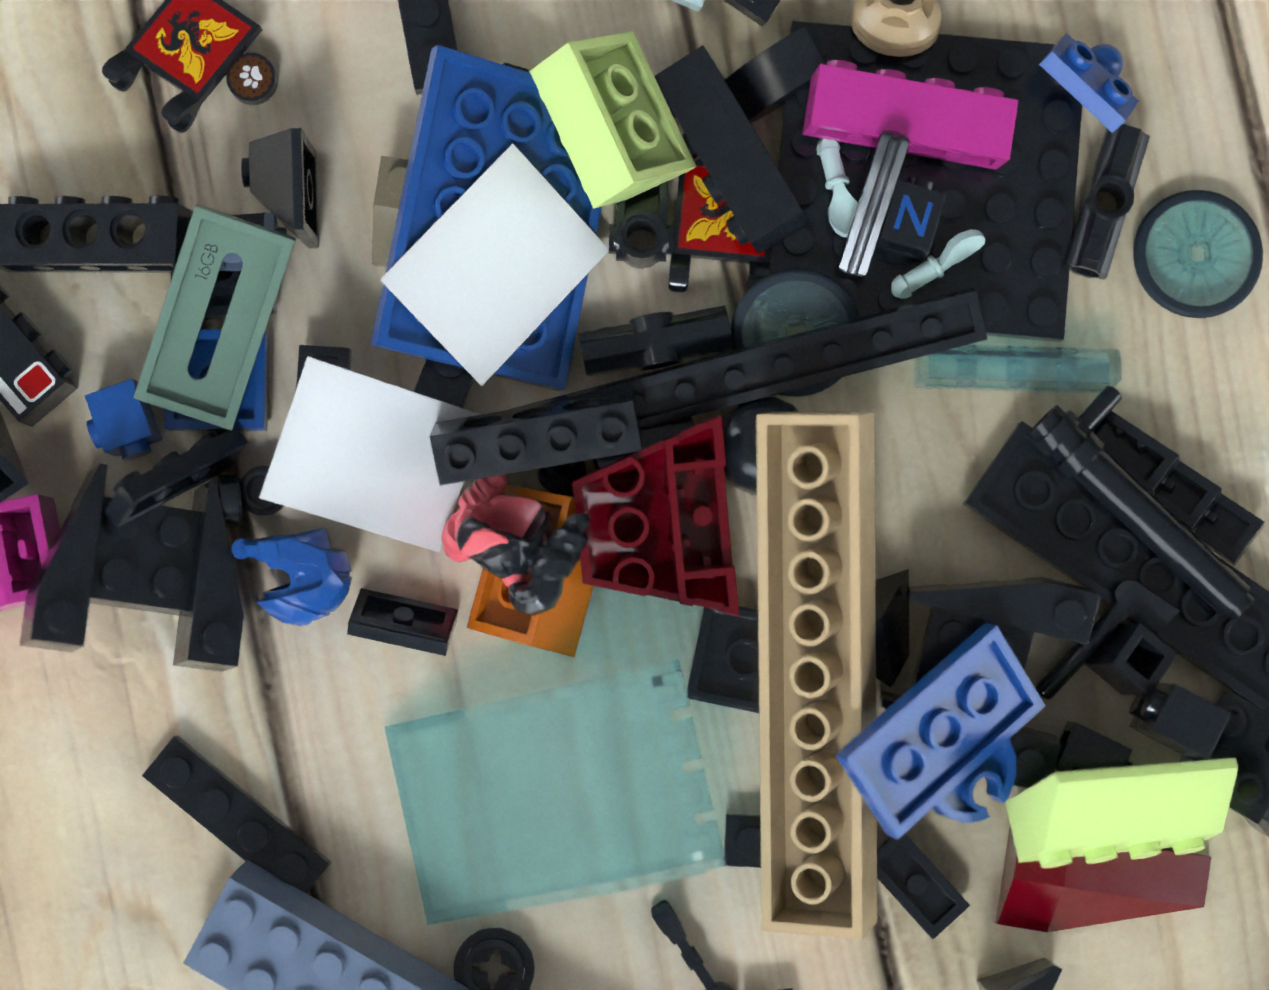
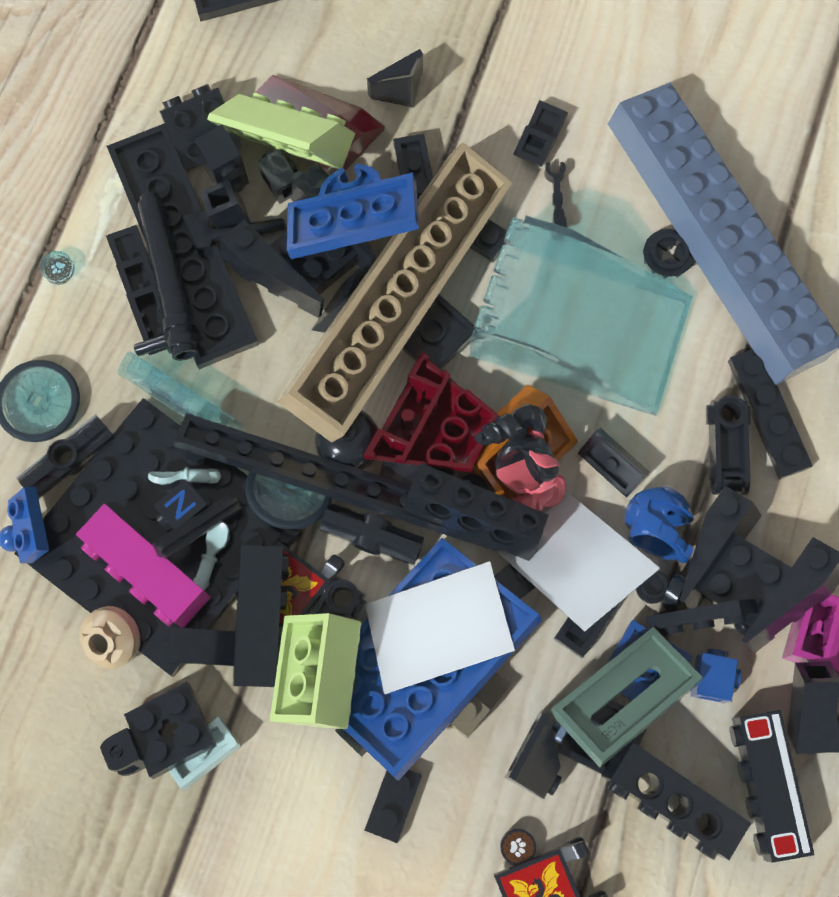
camera: 150 degrees left, 10 degrees down
none -> black piece [706,395,751,495]

